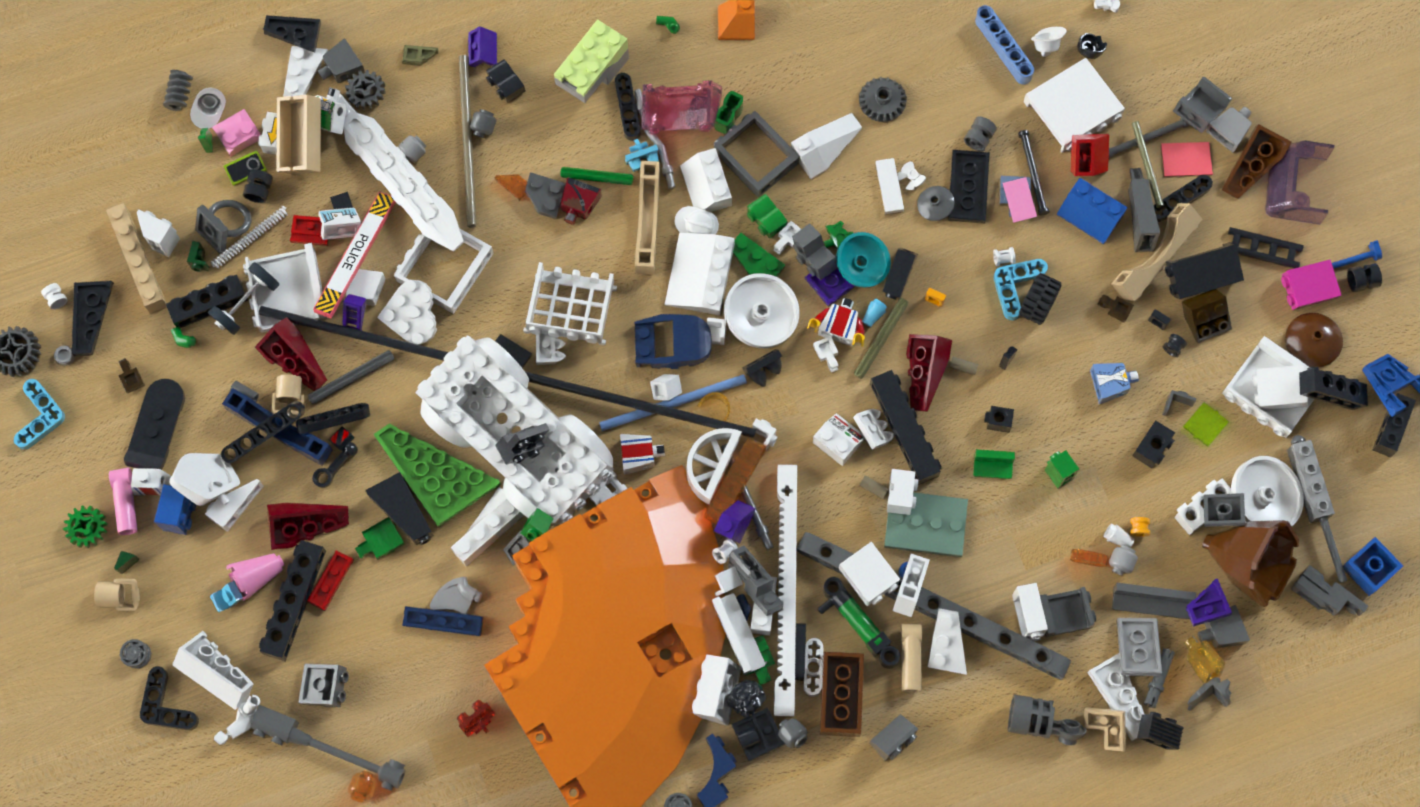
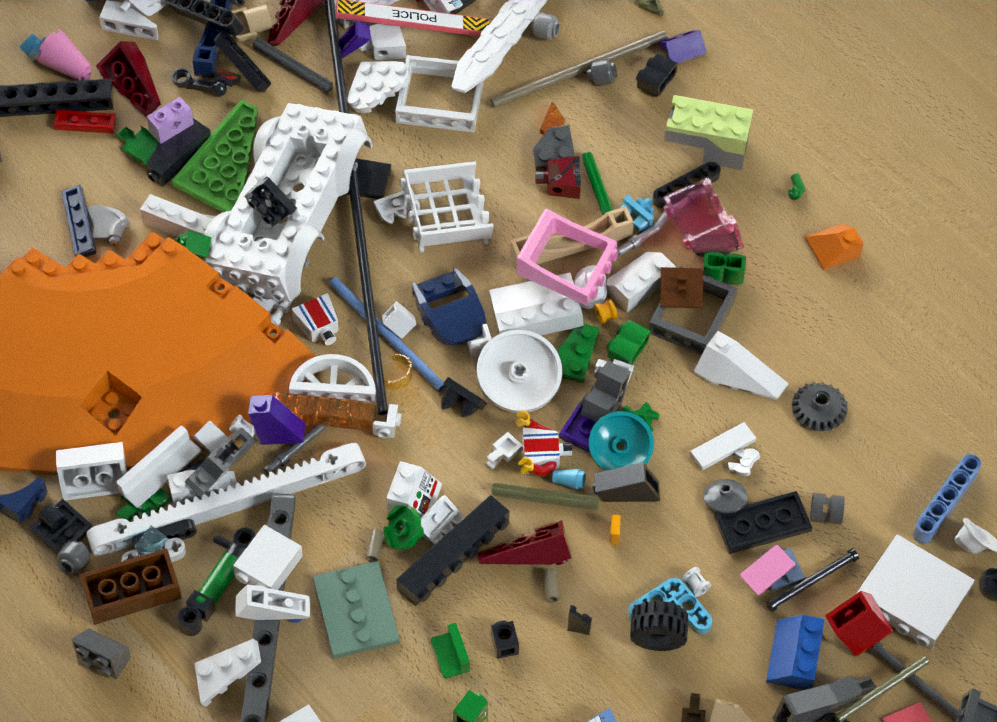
camera: 65 degrees right, 15 degrees down
black hair [726,680,767,718] -> none
white brick [887,469,918,515] -> none
tan piece [901,624,922,693] -> none
none -> clear light blue slope [135,525,169,555]
none -> lavender brick [147,97,194,144]
none -> green plate [384,506,424,551]
none -> bright pink windscreen [517,209,618,306]
none -> light orange wheel [593,299,618,324]
none -> reddish brown piece [660,267,703,309]

